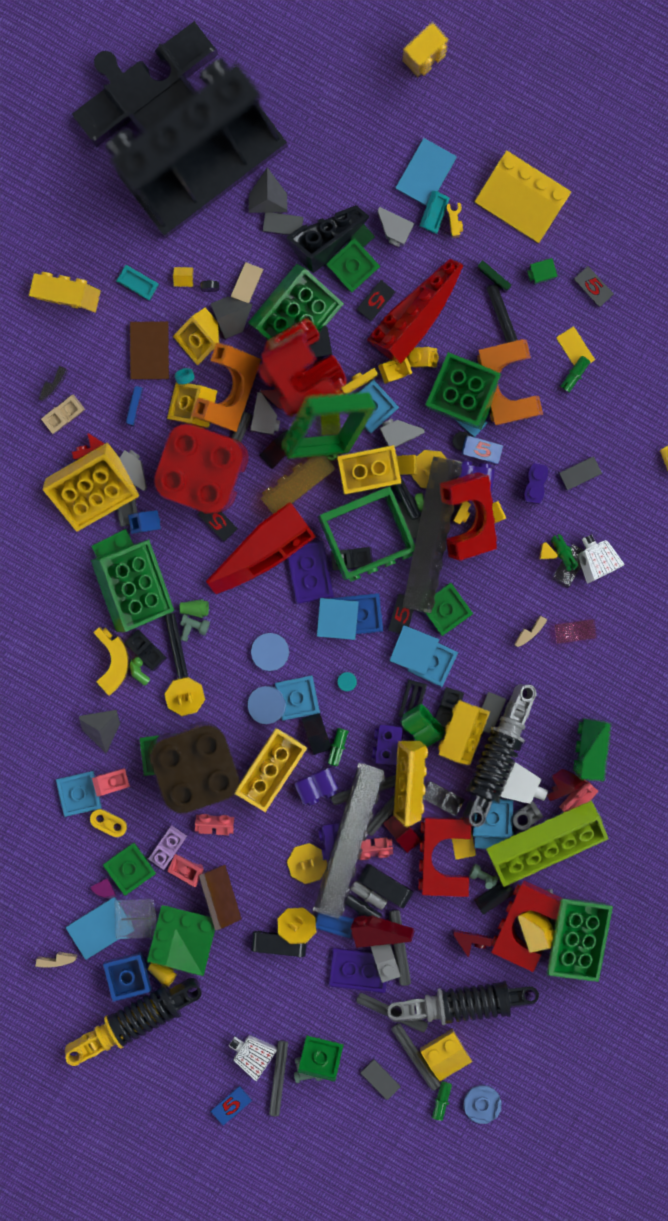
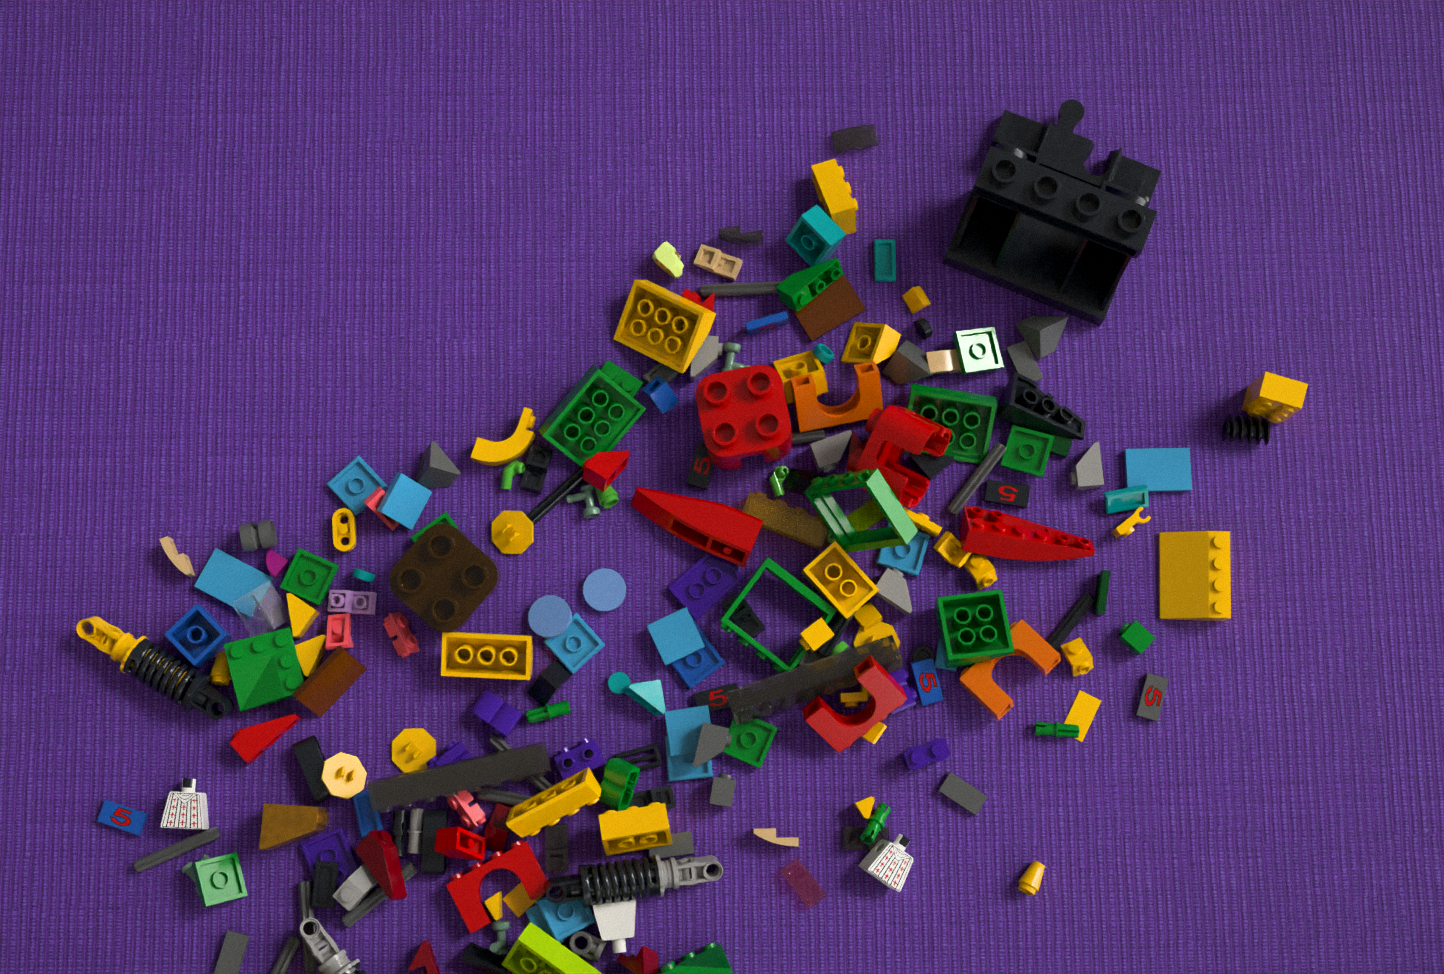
camera: 50 degrees right, 10 degrees down
none -> red slope [229,714,302,763]
none -> dark grey wheel [239,519,277,552]
none -> pearl gold slope [259,803,329,850]
none -> yellow slope [286,593,320,639]
none -> yellow slope [295,635,326,677]
none -> black tile [311,861,340,908]
none -> teal tile [352,567,375,583]
none -> dark azure tile [377,472,432,530]
none -> red slope [434,826,486,861]
none -> yellow slope [484,891,503,921]
none -> red slope [582,450,630,492]
none -> slope [622,680,666,717]
none -> yellowish green rock [652,241,684,279]
none -> dark grey slope [693,722,732,768]
none -> dark grey axle [700,281,782,297]
none -> dark grey brick [709,773,736,808]
none -> sand green piece [721,342,751,372]
none -> bright green arm [769,465,789,498]
none -> green slope [776,258,844,312]
none -> teal brick [785,205,847,267]
none -> yellow brick [799,618,835,653]
none -> clear smoke slope [831,124,879,154]
none -> dark grey axle [947,443,1006,515]
none -> plate [953,327,1004,375]
none -> yellow bracket [1060,637,1094,677]
none -> black piece [1221,414,1270,446]

